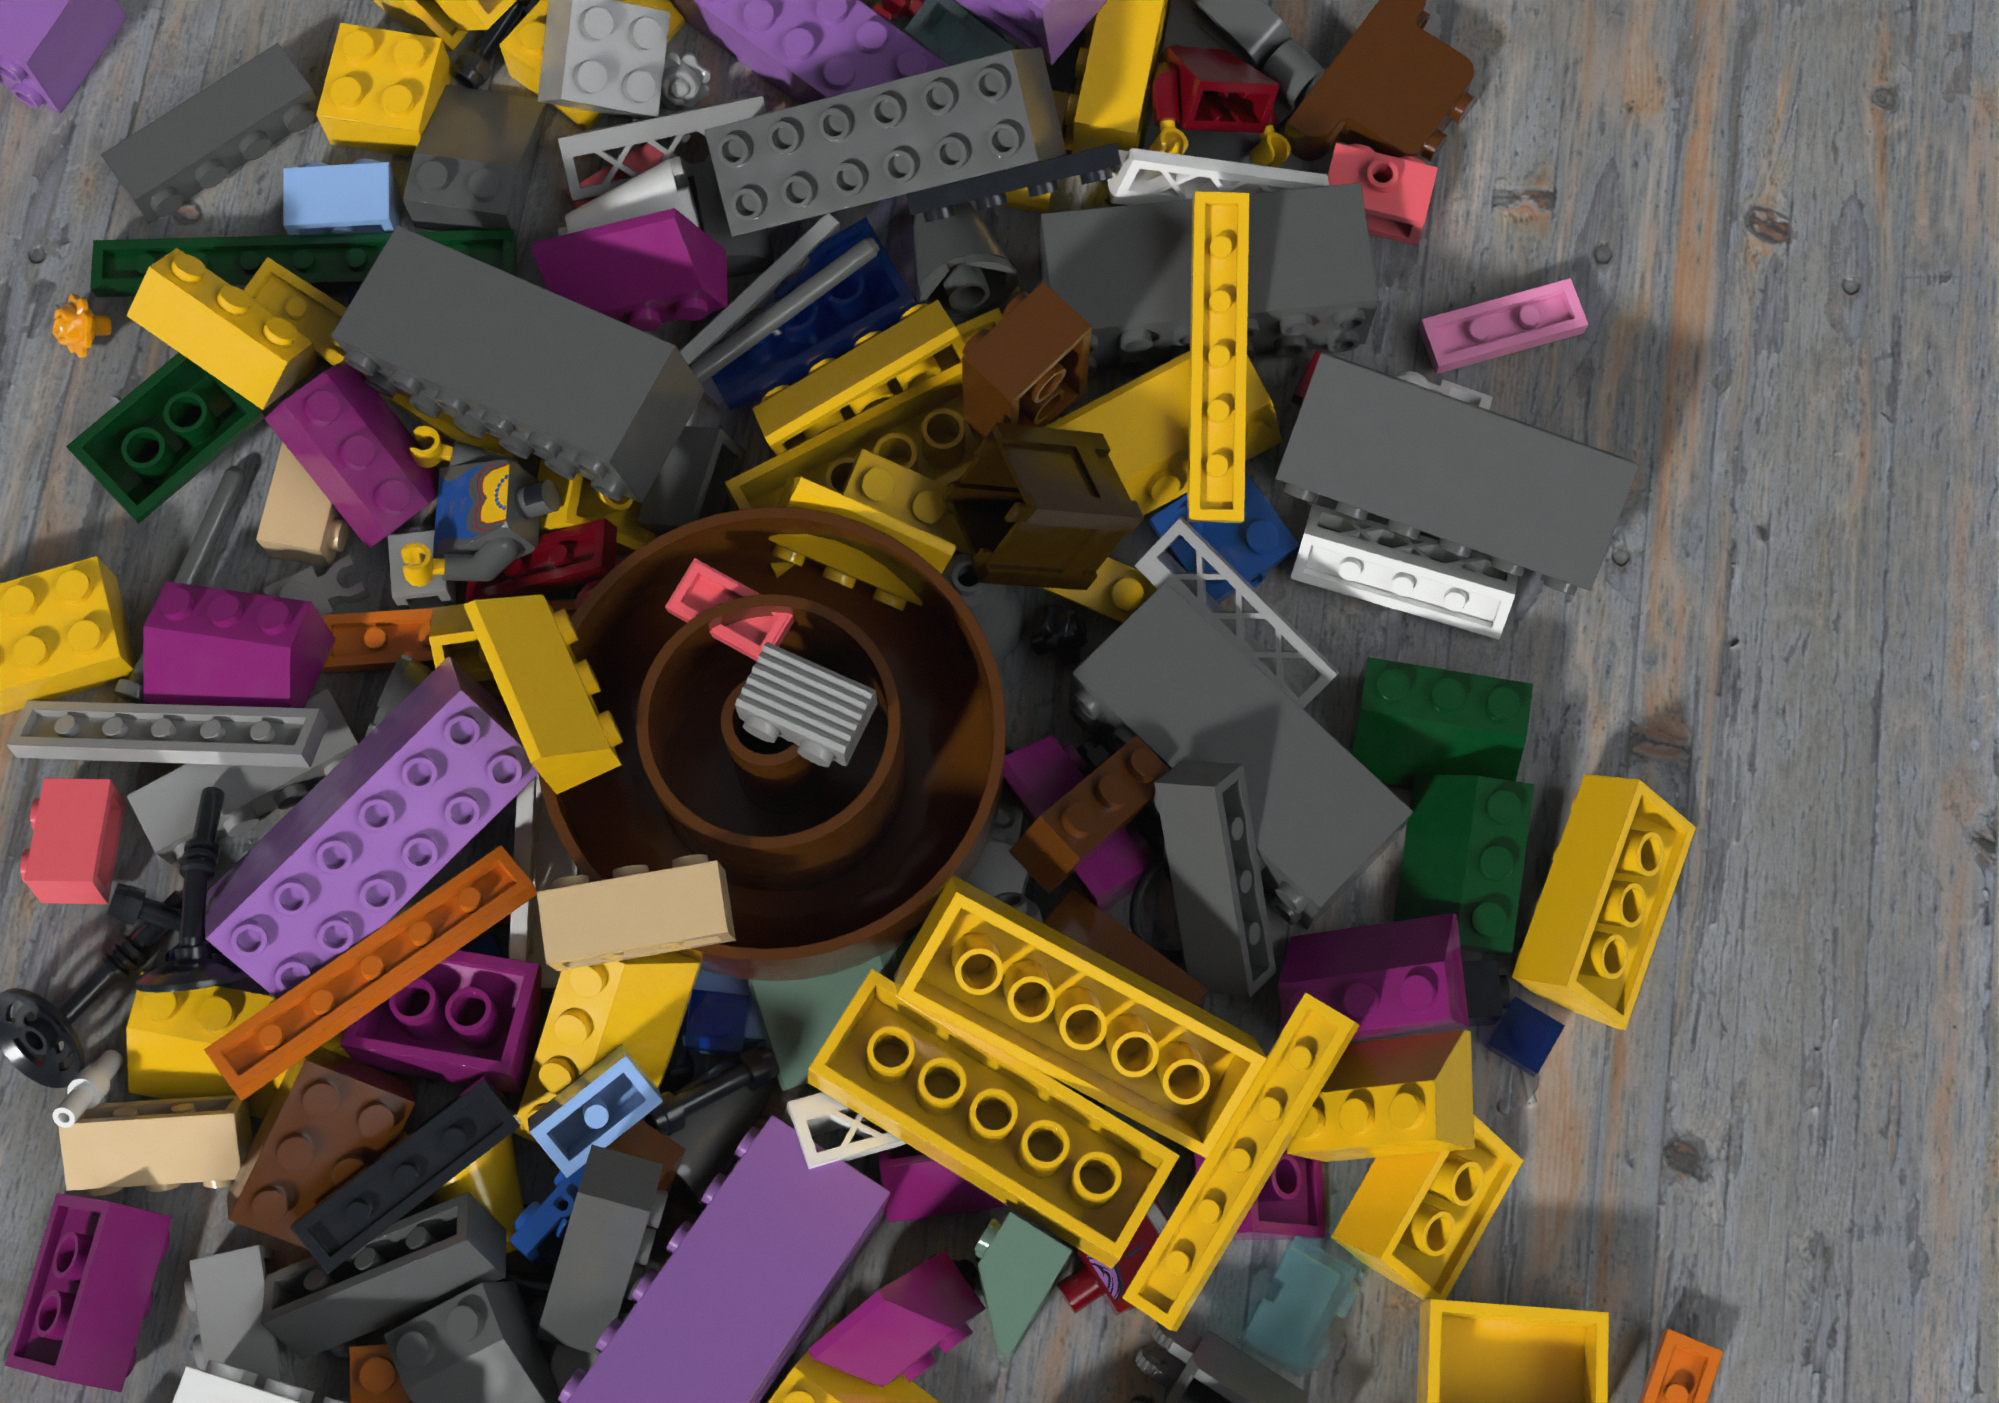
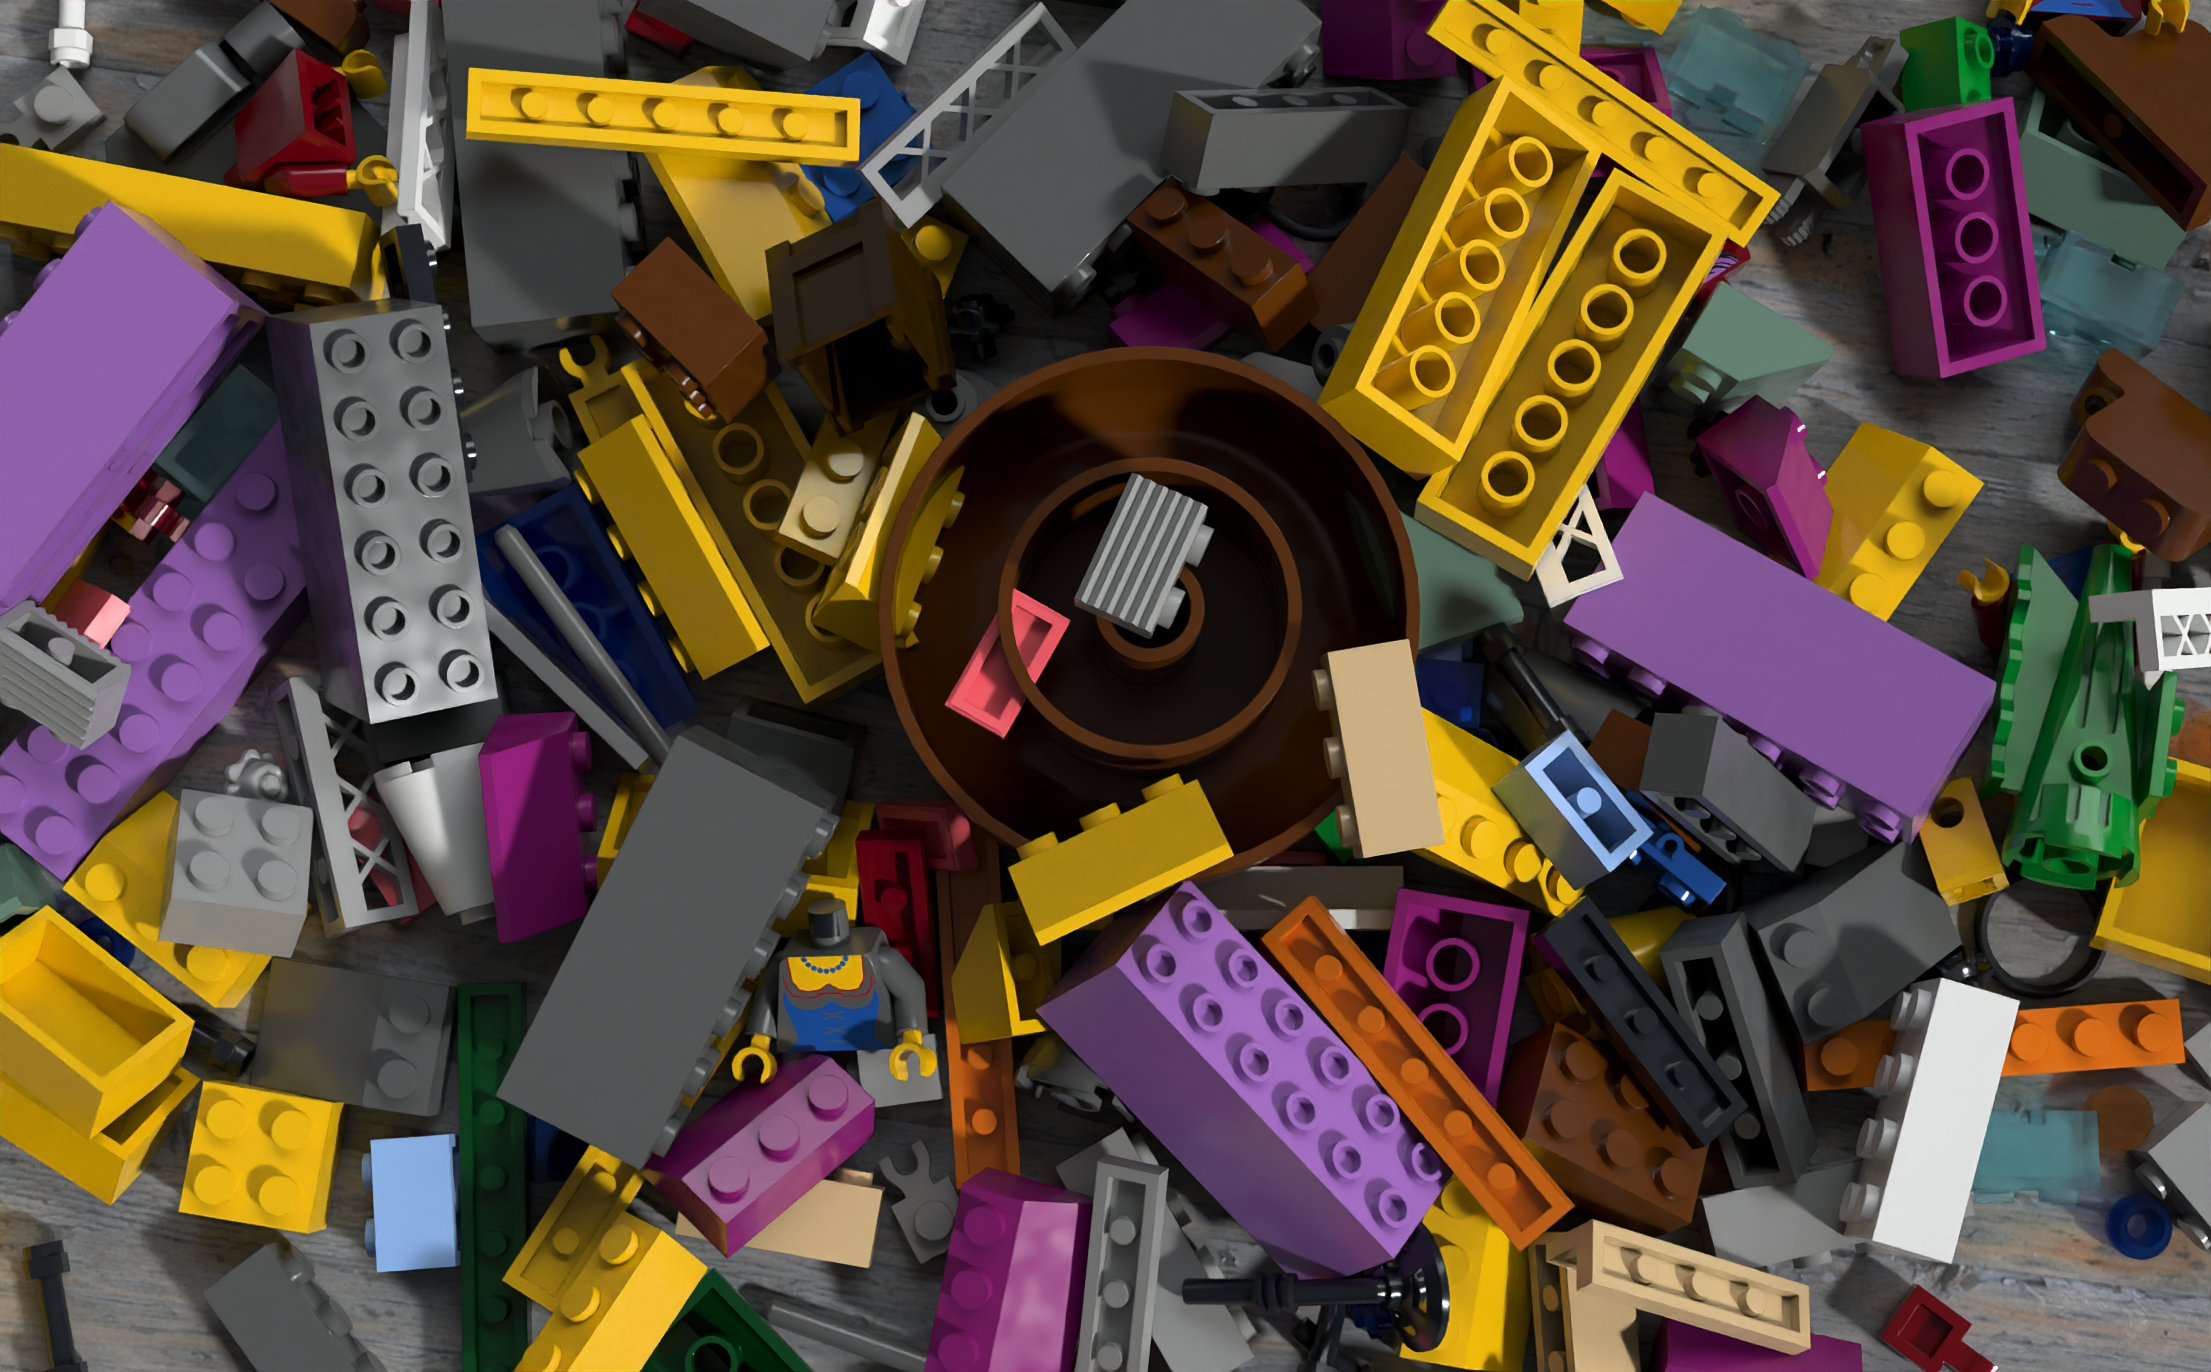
camera: 90 degrees left, 10 degrees up
none -> tan fence [1546,1219,1811,1355]

